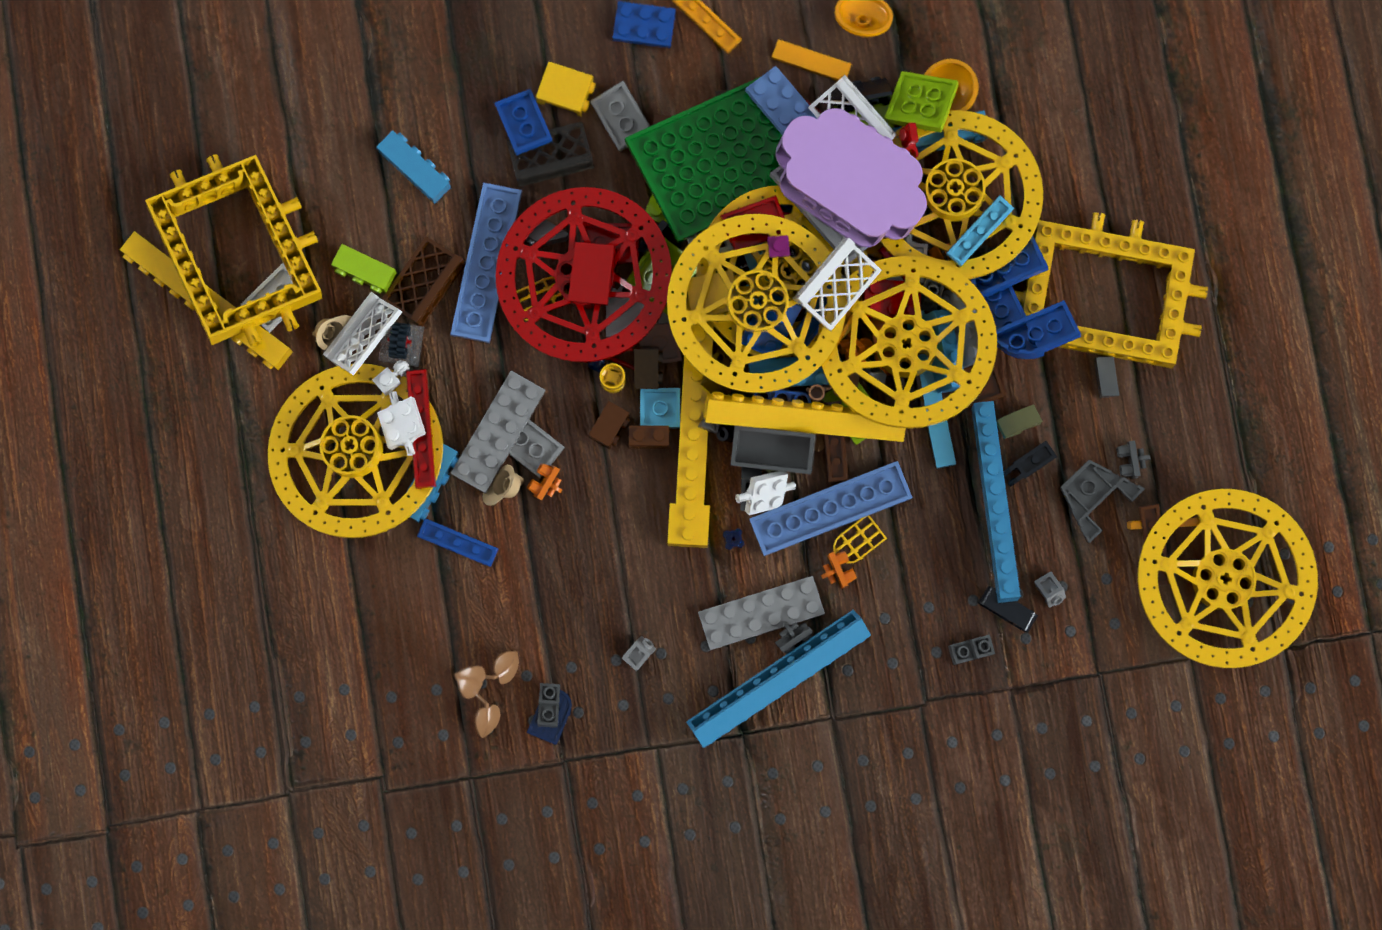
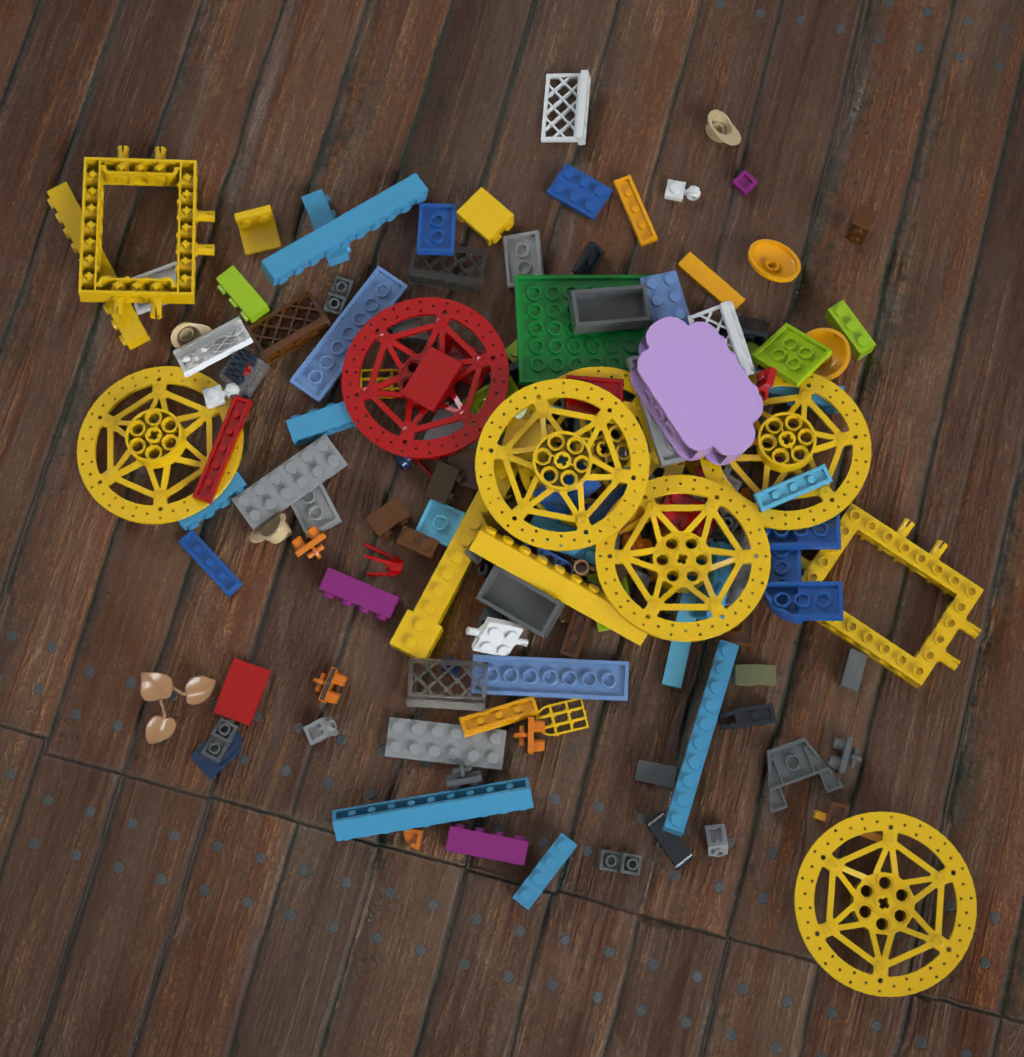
camera: 30 degrees right, 5 degrees down
white plate [377,391,426,456] -> none
yellow wheel [599,363,626,393] -> none
magenta plate [767,235,790,258] -> none
white fence [793,238,882,331] -> none
none -> red tile [213,658,271,726]
none -> yellow bracket [234,205,281,255]
none -> dark azure brick [261,173,428,286]
none -> dark azure brick [286,398,359,446]
none -> orange hips [312,667,347,704]
none -> magenta brick [319,567,401,622]
none -> dark grey slope [323,276,354,315]
none -> red plant [364,543,404,578]
none -> orange tile [403,828,423,850]
none -> clear smoke fence [406,658,488,711]
none -> magenta brick [445,823,529,866]
none -> light orange tile [459,696,540,738]
none -> dark azure brick [512,833,577,910]
none -> dark grey piece [568,284,652,335]
none -> black plate [571,241,605,275]
none -> dark grey slope [634,760,678,788]
none -> lime brick [824,300,876,361]

